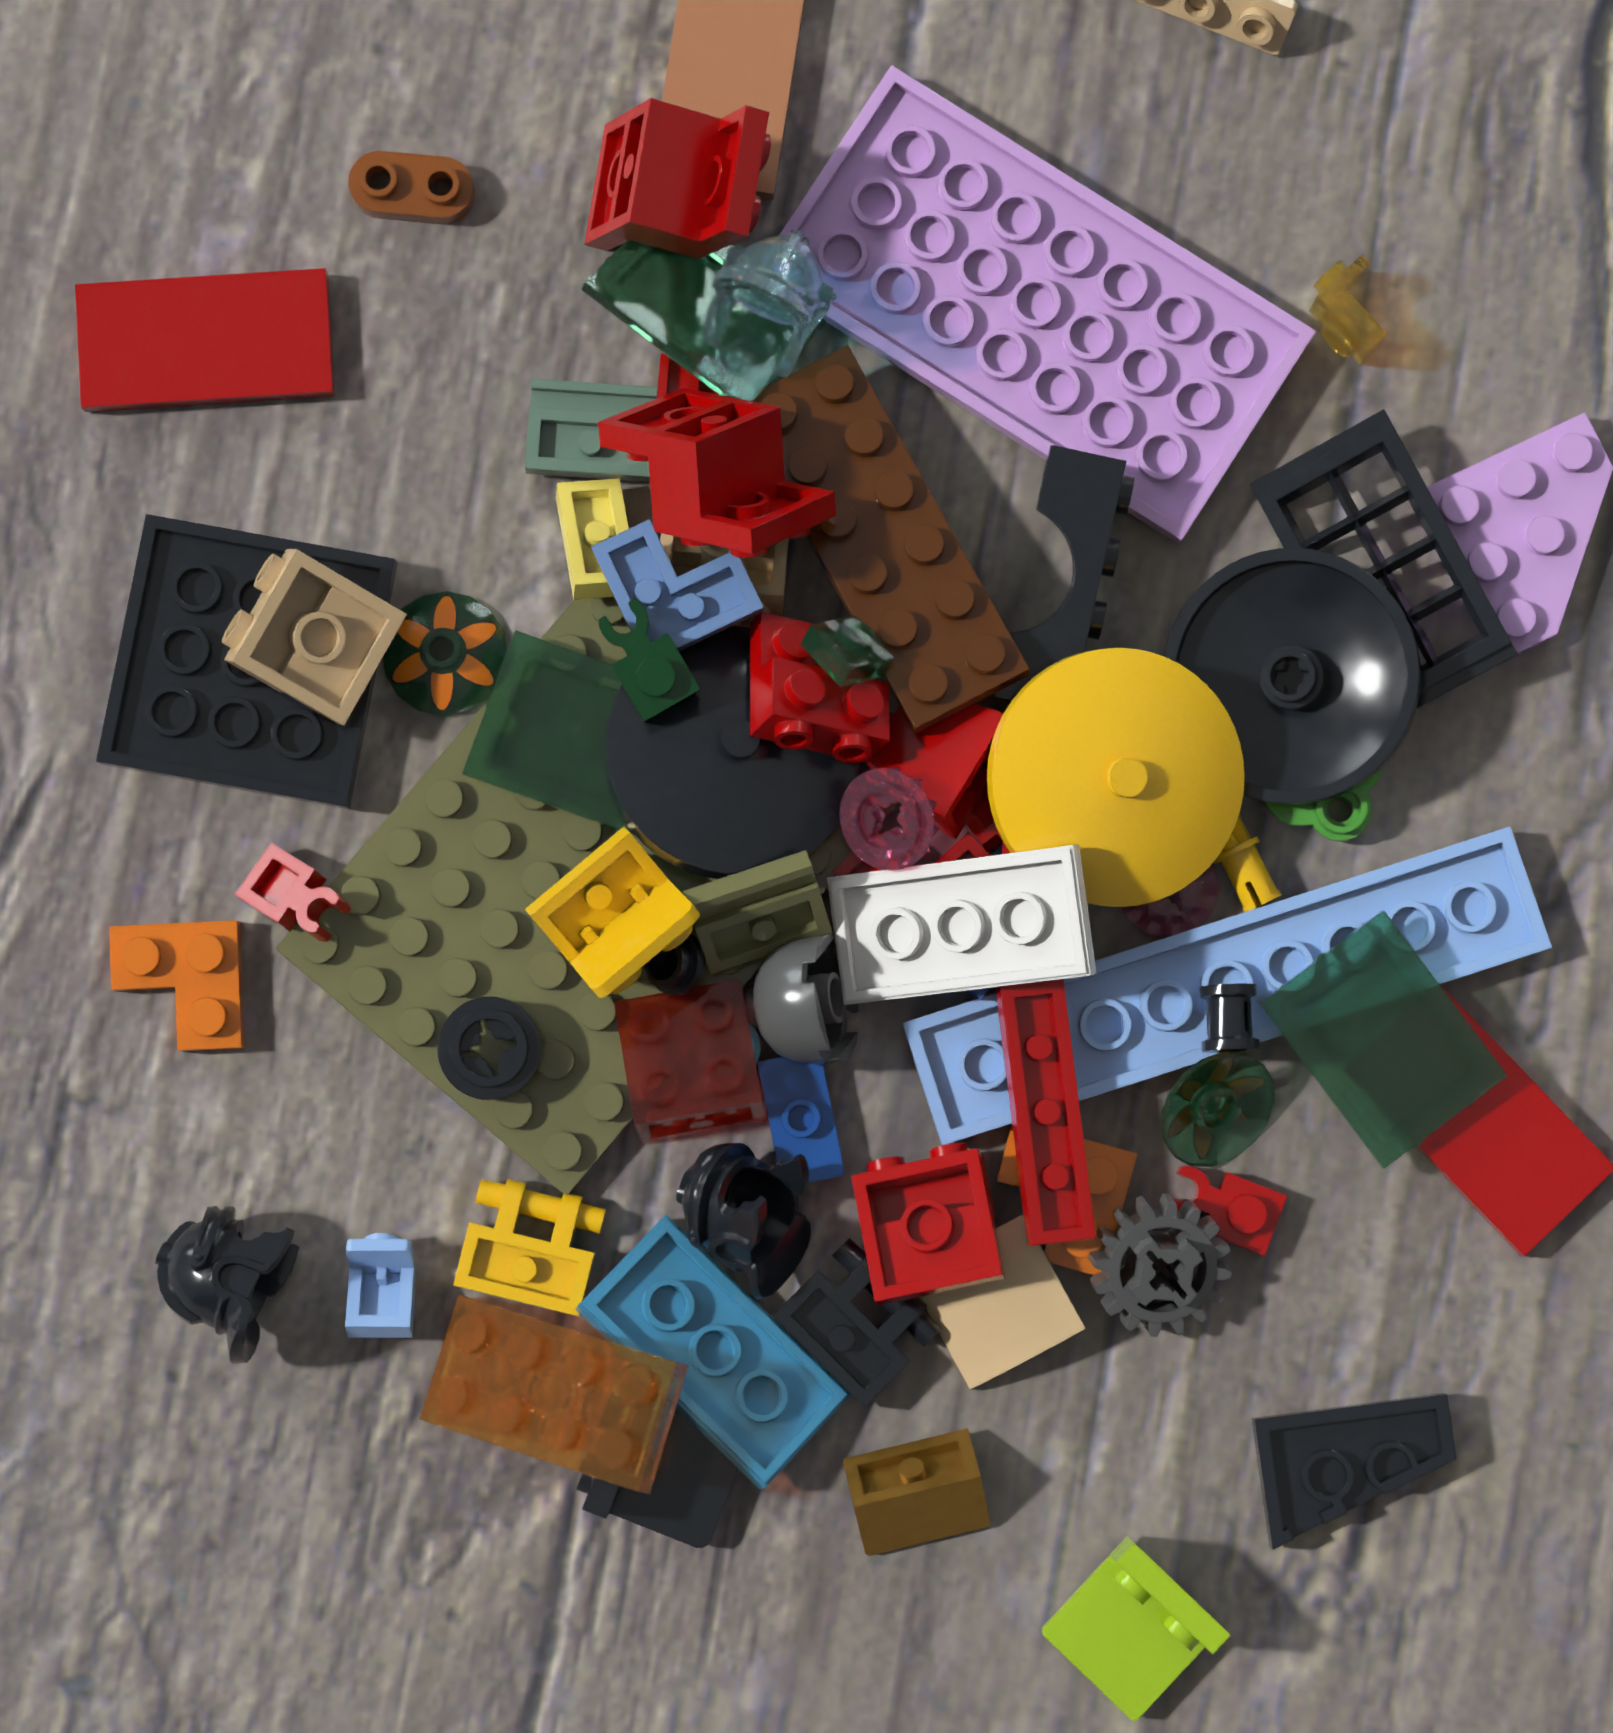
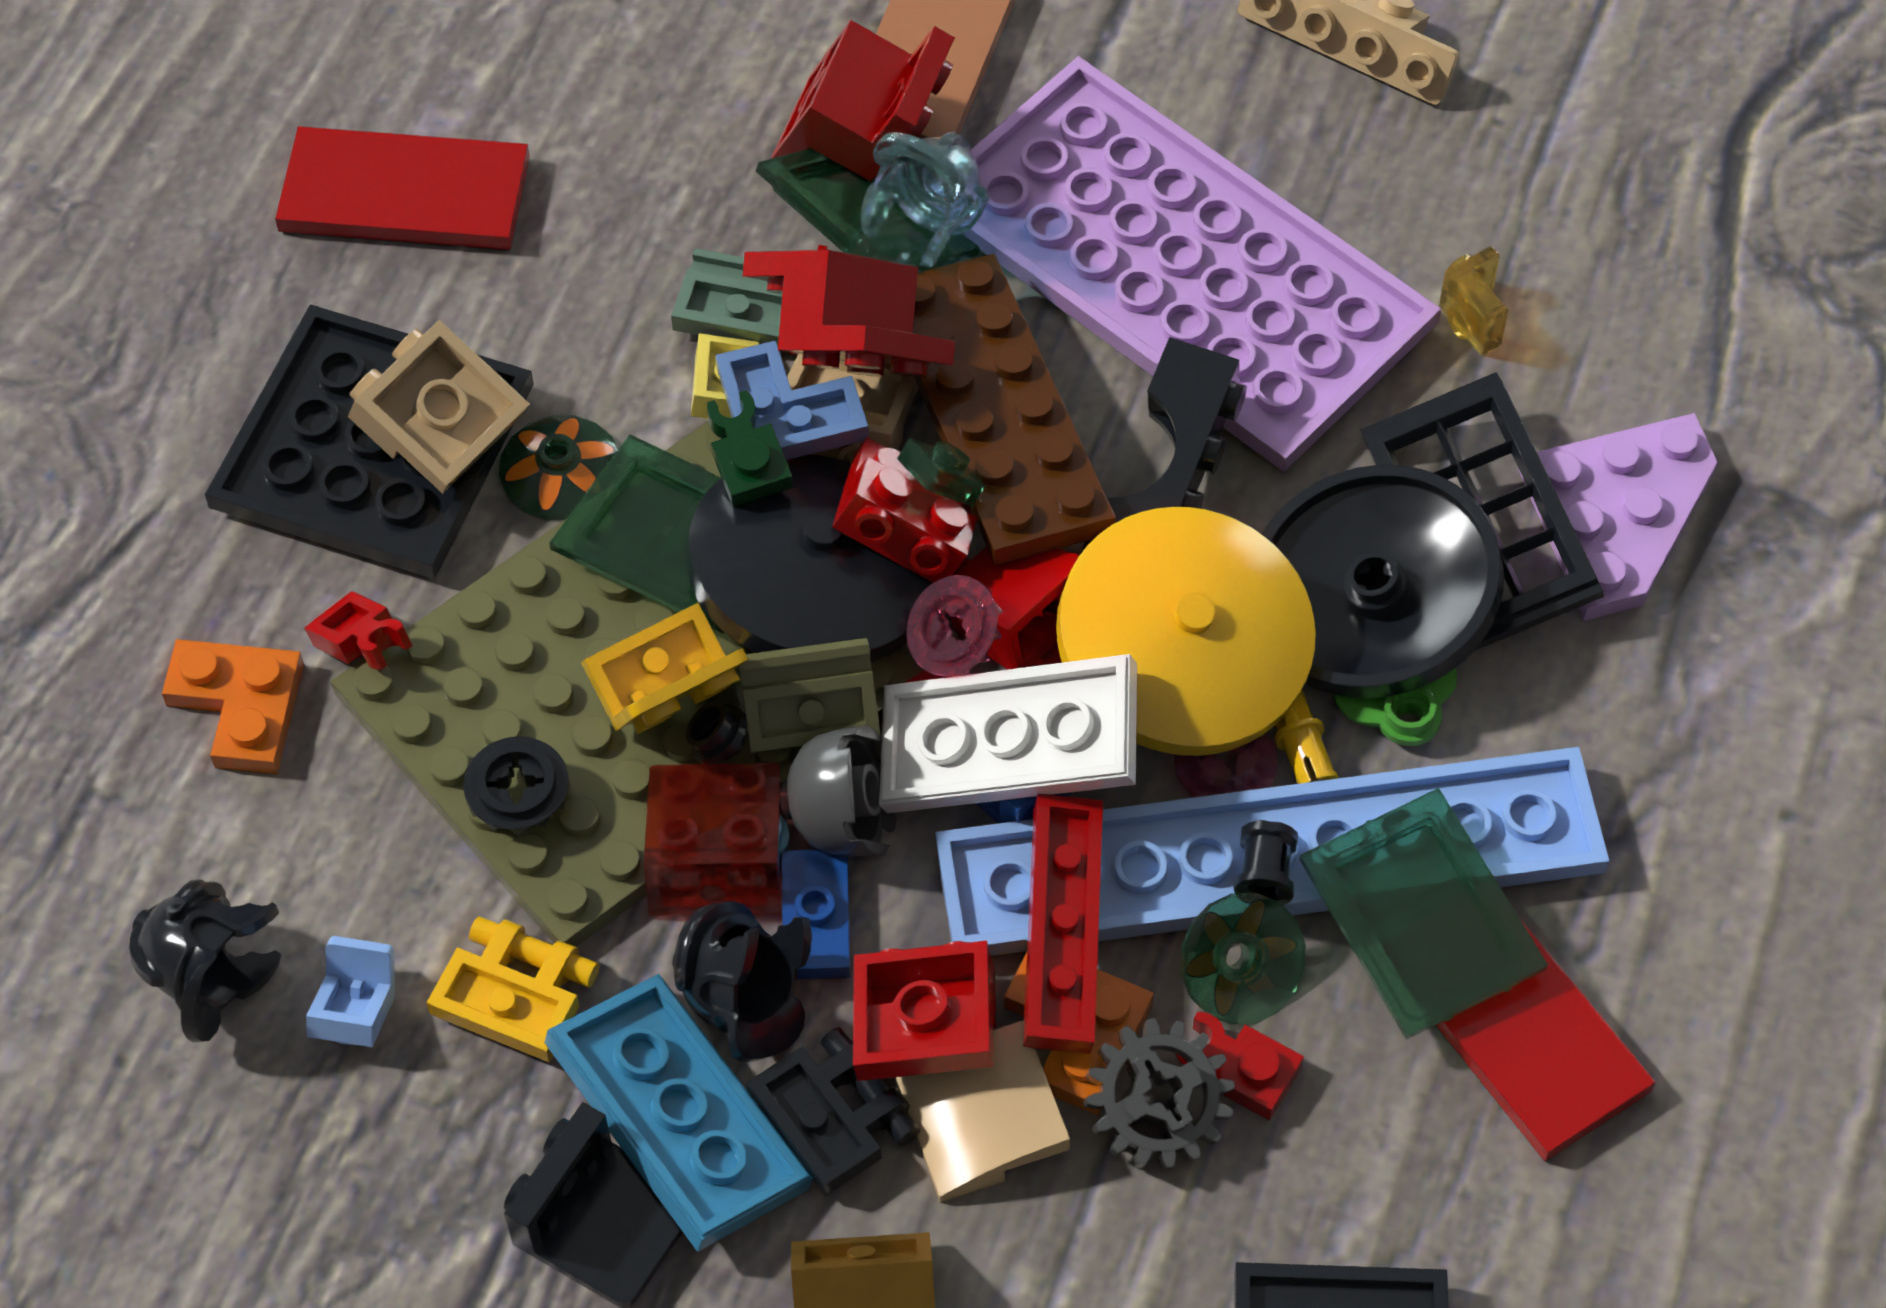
camera: 10 degrees right, 25 degrees down
dark orange plate [348,151,475,224] -> none
clear orange plate [420,1295,688,1494] -> none

